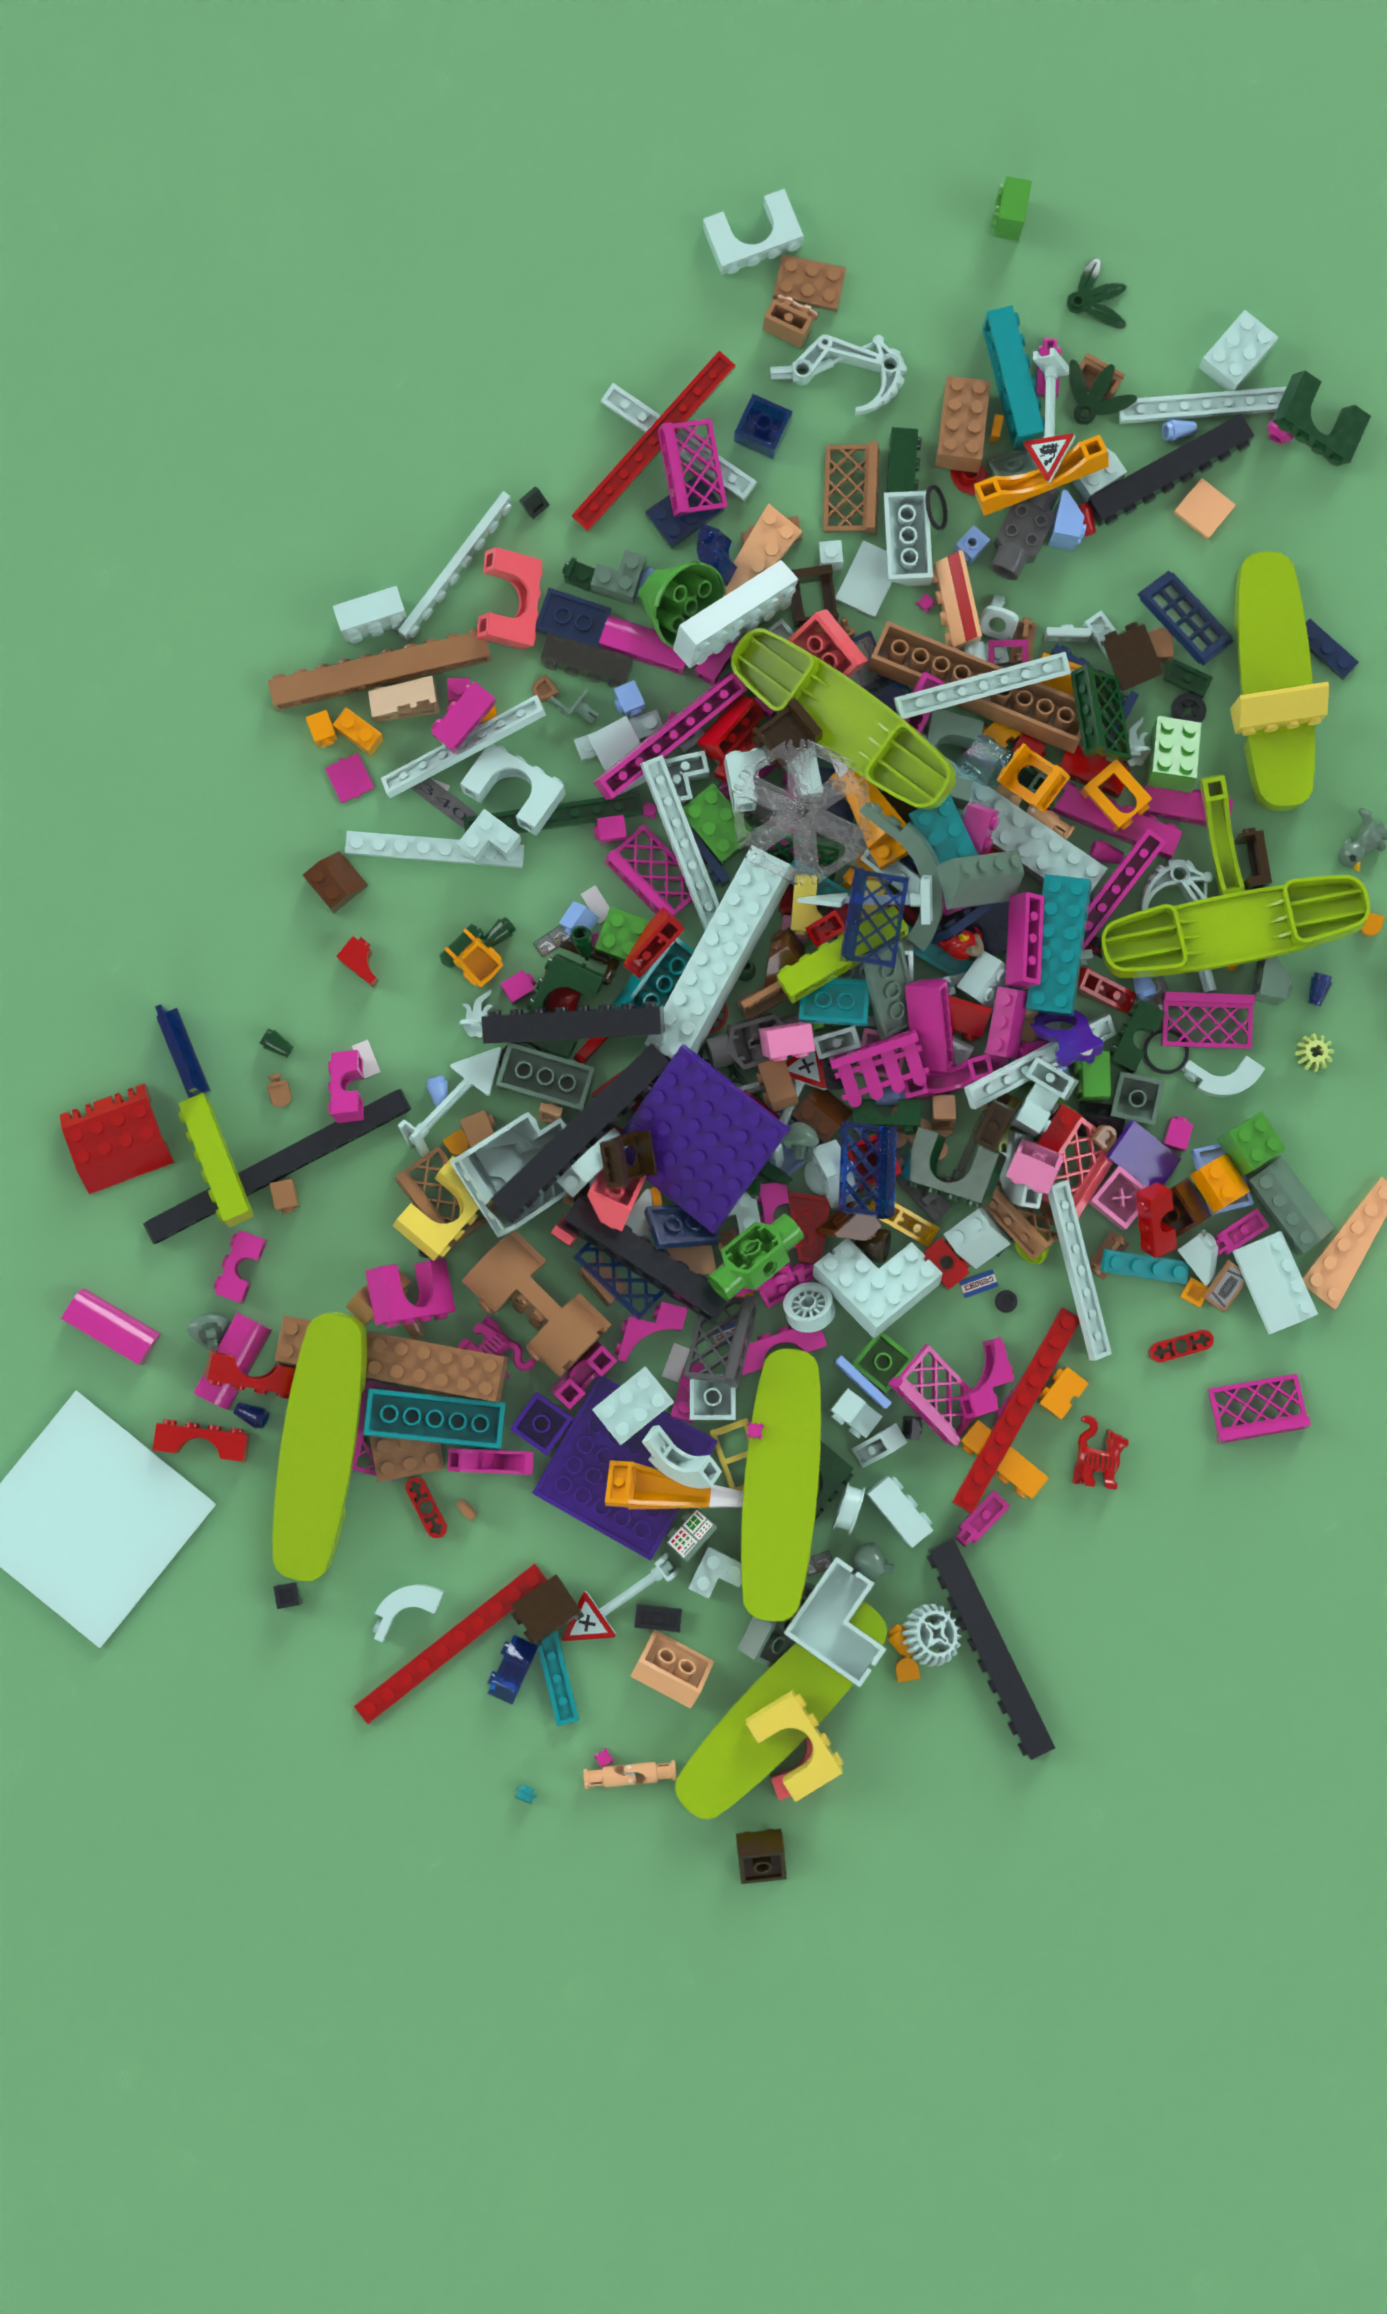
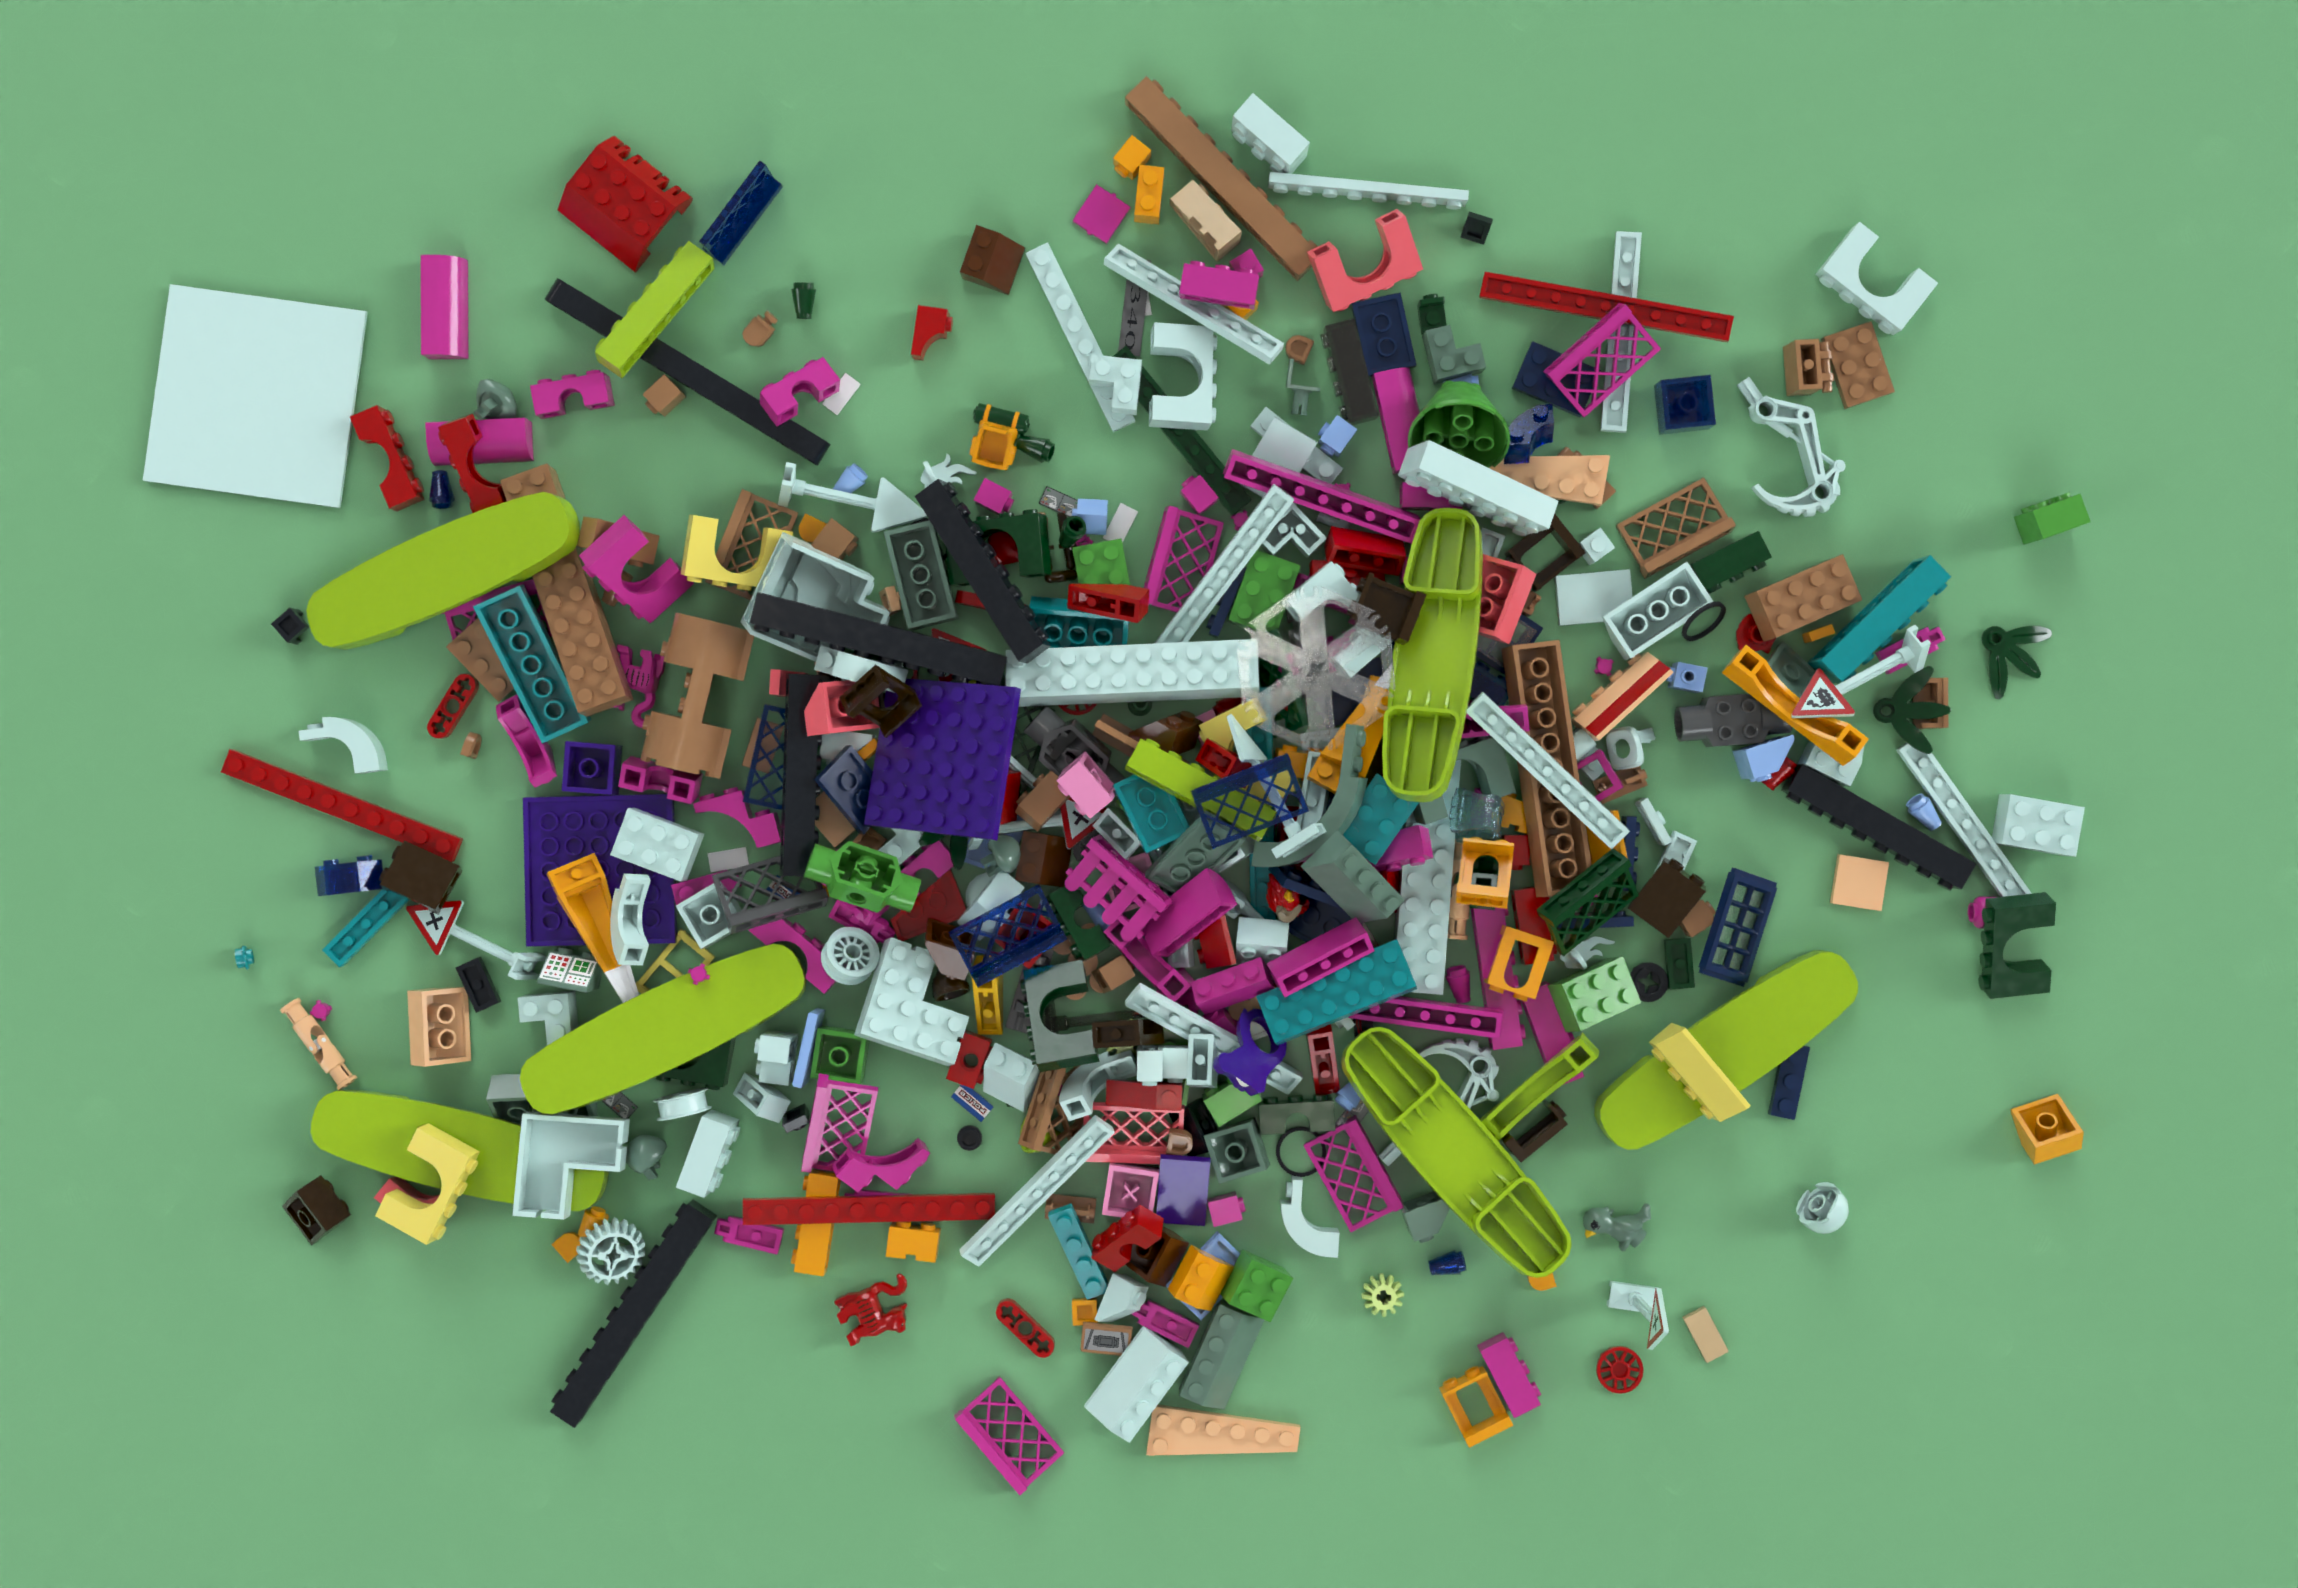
camera: 65 degrees right, 5 degrees up
bright pink brick [1006,1138,1064,1194] -> none

